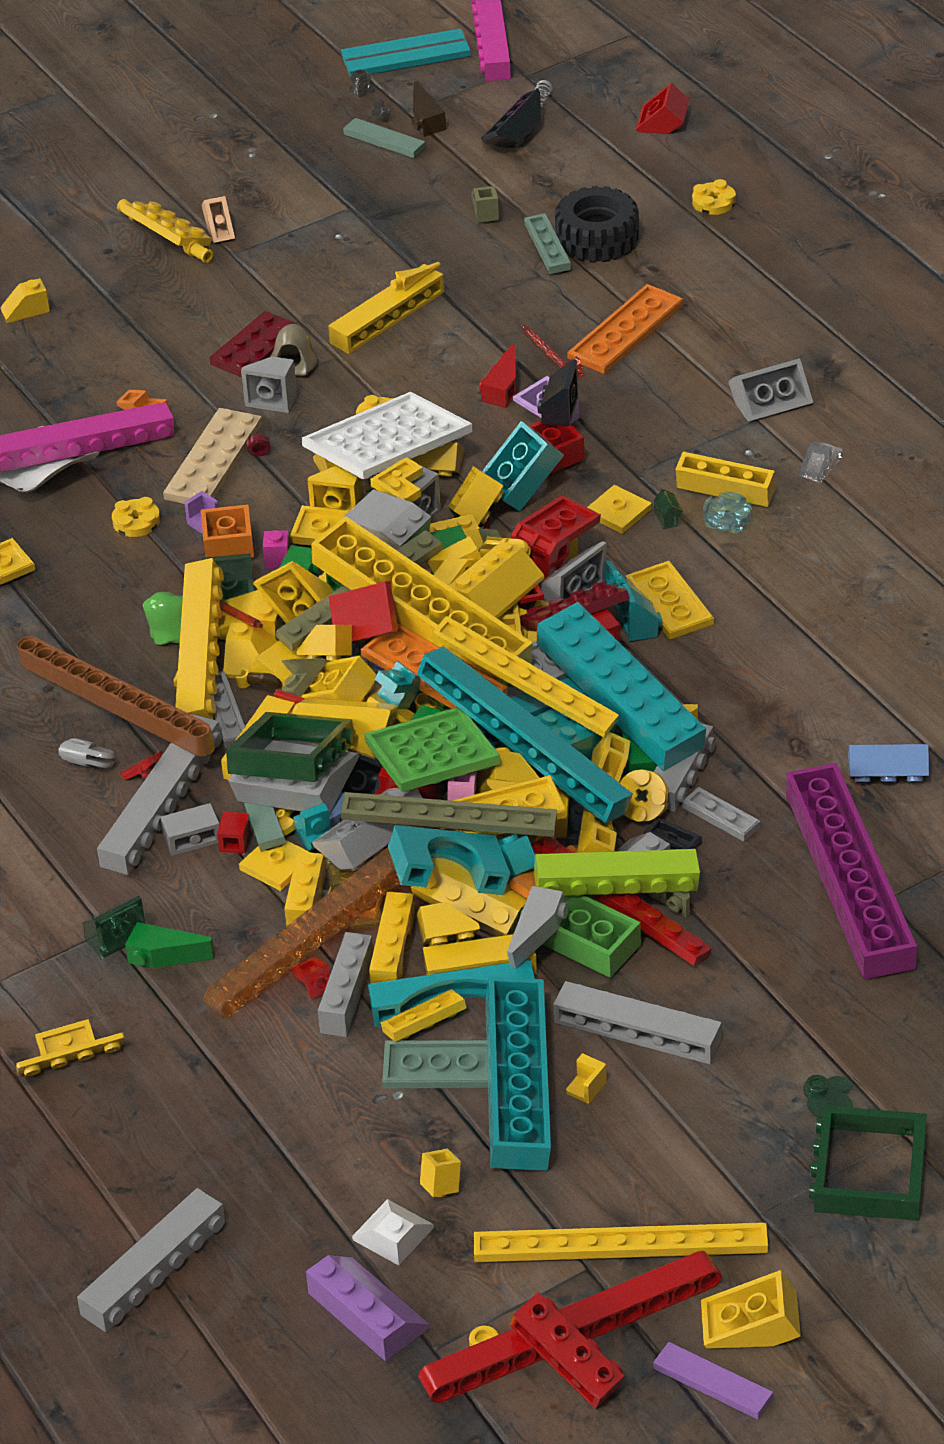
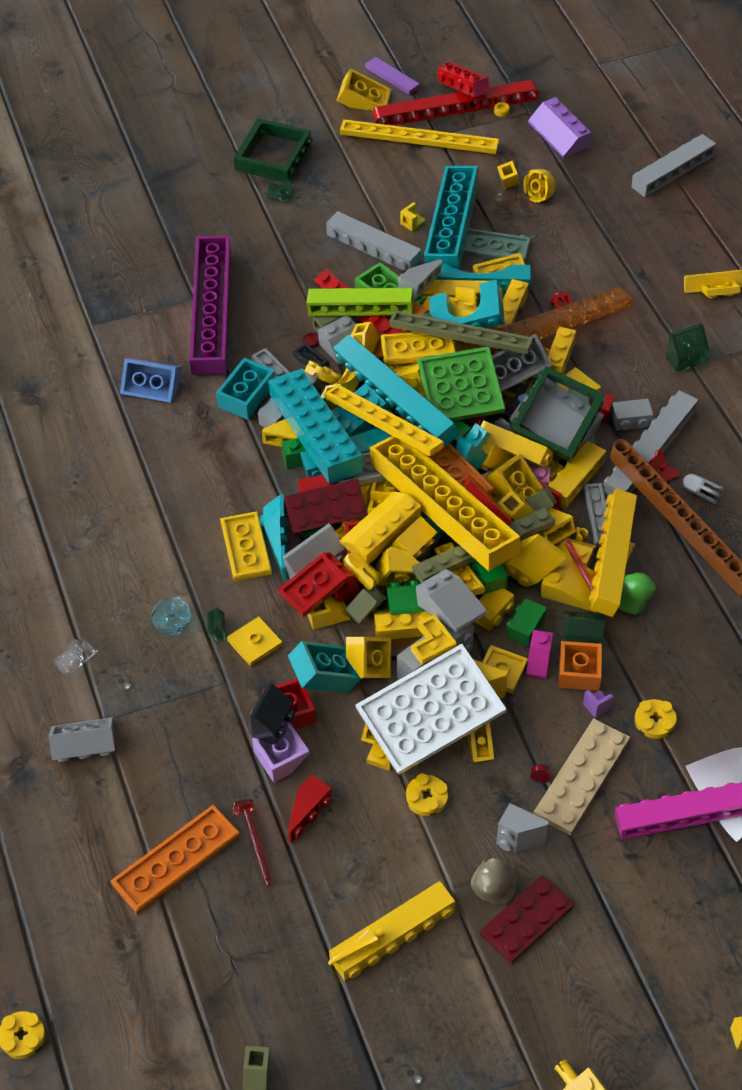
camera: 170 degrees left, 10 degrees up
orange slope [116,390,170,410] -> none
green slope [125,922,215,968] -> none
light grey brick [318,932,373,1037] -> none
white slope [352,1199,434,1265] -> none
sand green plate [524,213,571,274] -> none
black tyre [555,186,639,263] -> none
yellow brick [676,452,775,507] -> none
none -> teal brick [216,358,275,420]
none -> yellow cylinder [523,169,556,203]

